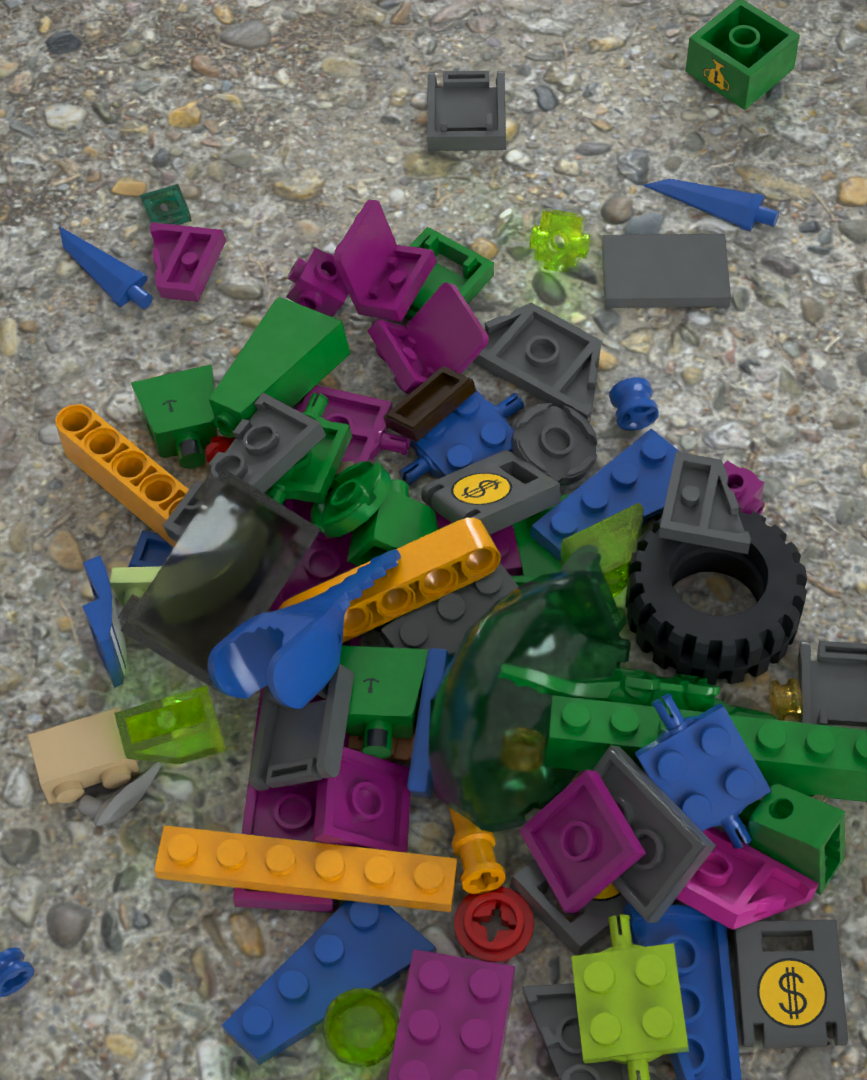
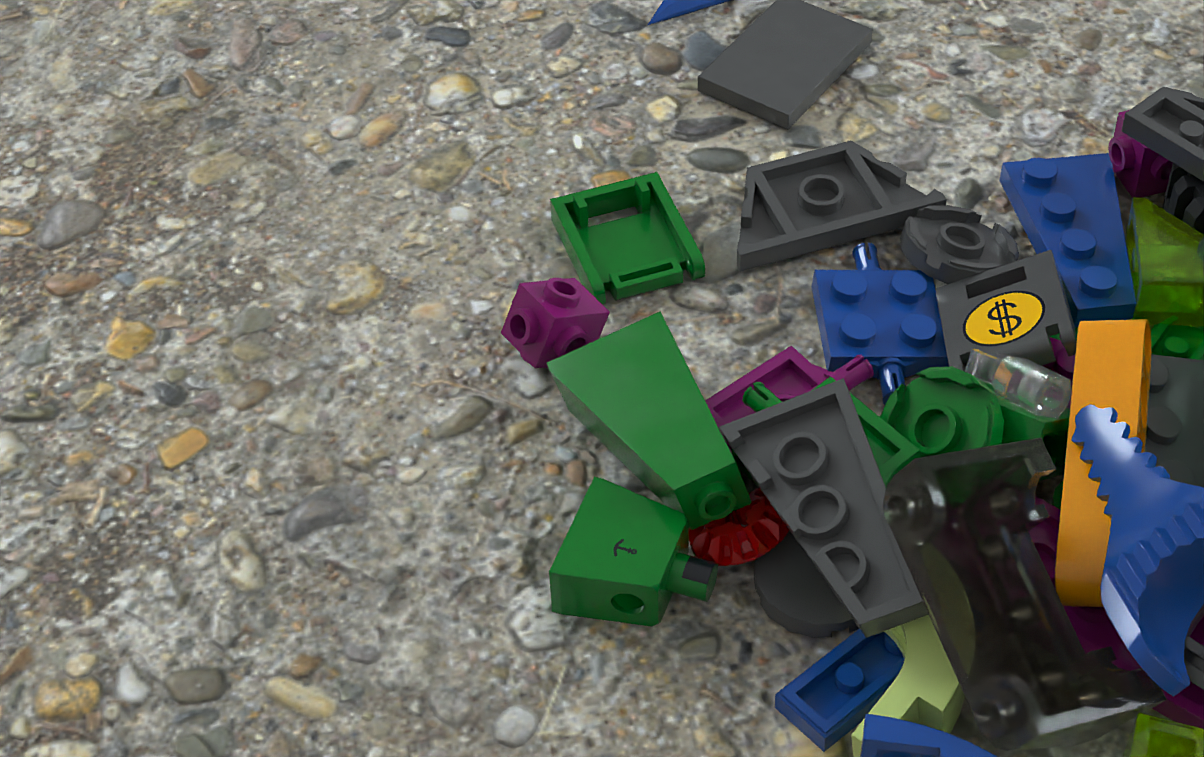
camera: 55 degrees left, 10 degrees down
light orange beam [55,404,192,555] -> none
blue bar [59,226,153,309] -> none
clear green tile [140,184,192,225] -> none
magenta wing [150,222,226,302] -> none
magenta bracket [334,199,437,322] -> none
magenta bracket [367,282,489,394] -> none
dark brown tile [383,366,476,442] -> none
dark grey container [427,71,506,151] -> none
clear neon green brick [529,208,591,272] -> none
blue wheel [609,377,659,431] -> none
none -> clear bar [965,349,1072,418]

